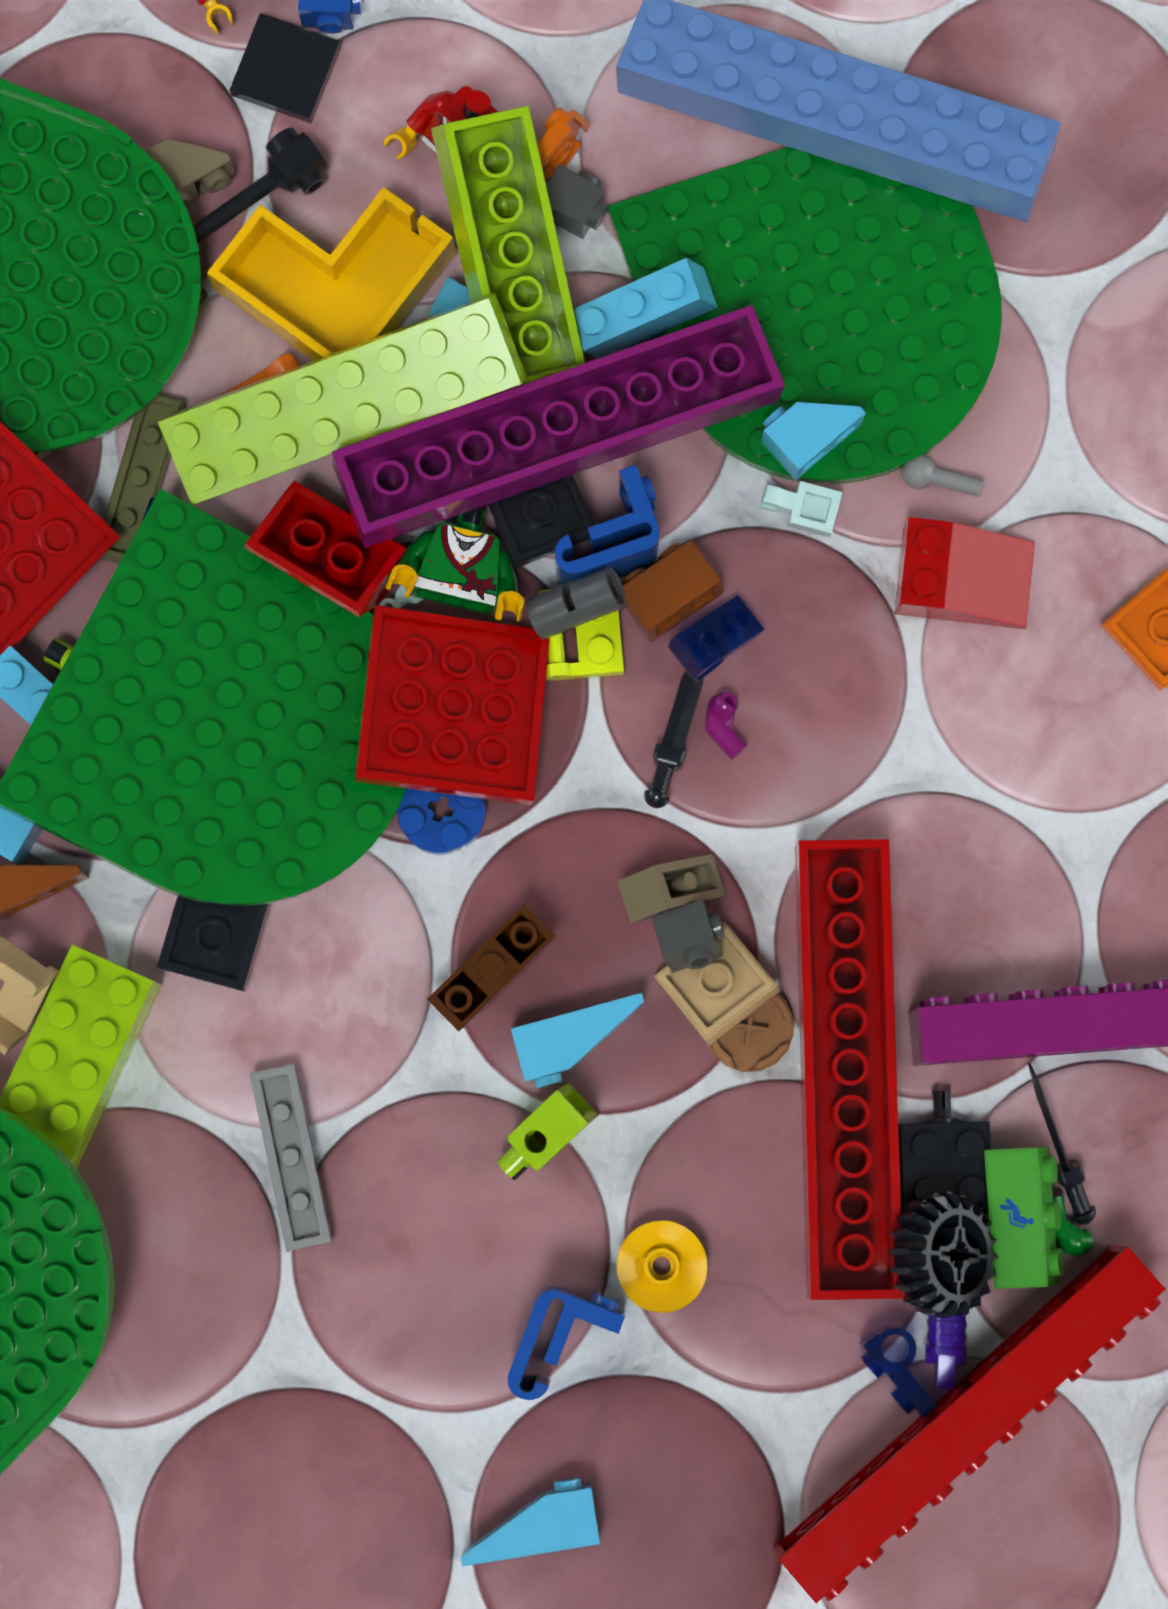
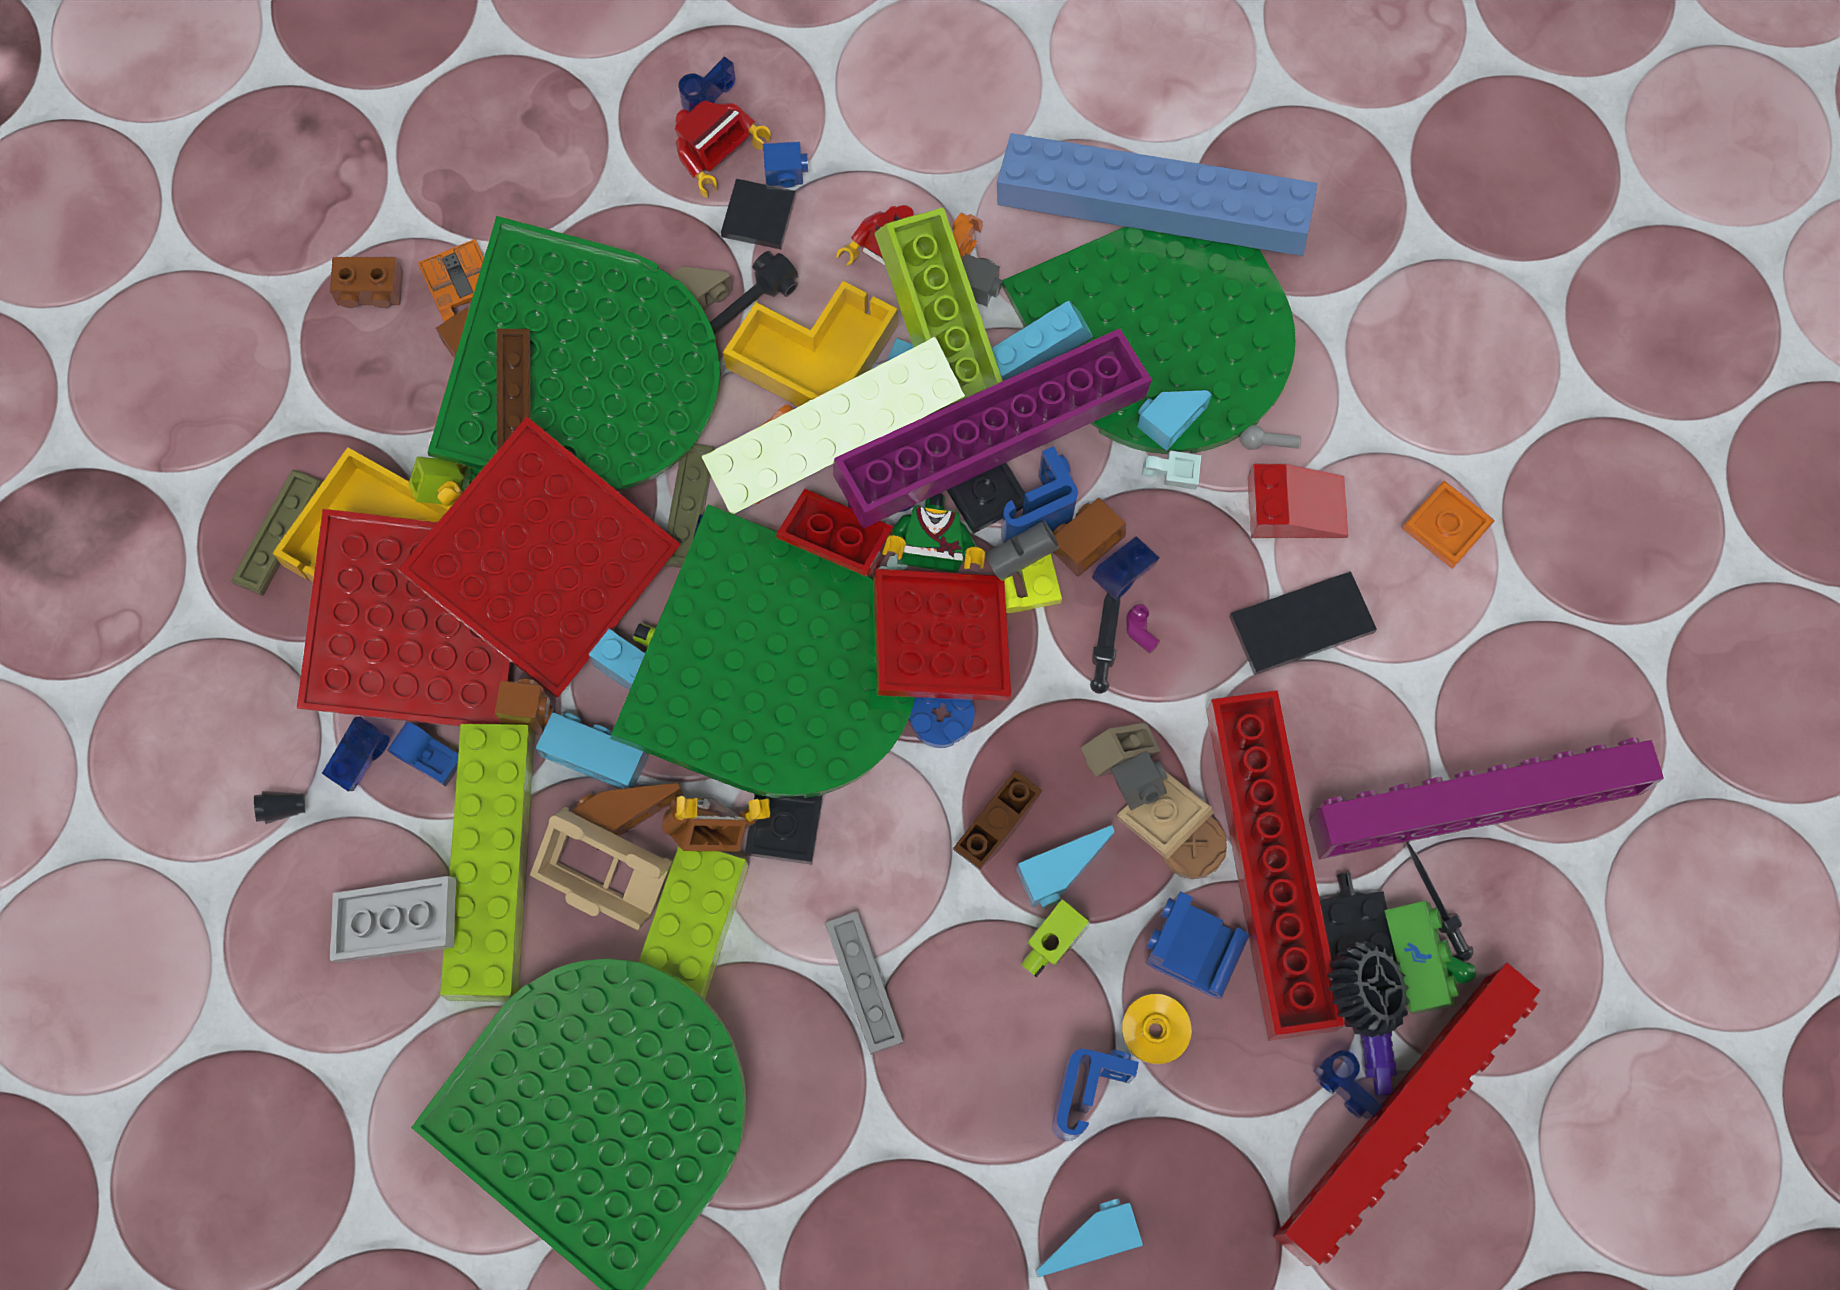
camera: 10 degrees left, 10 degrees down
none -> dark orange torso [662,796,770,852]
none -> blue piece [1146,891,1249,999]
none -> black tile [1229,571,1377,675]

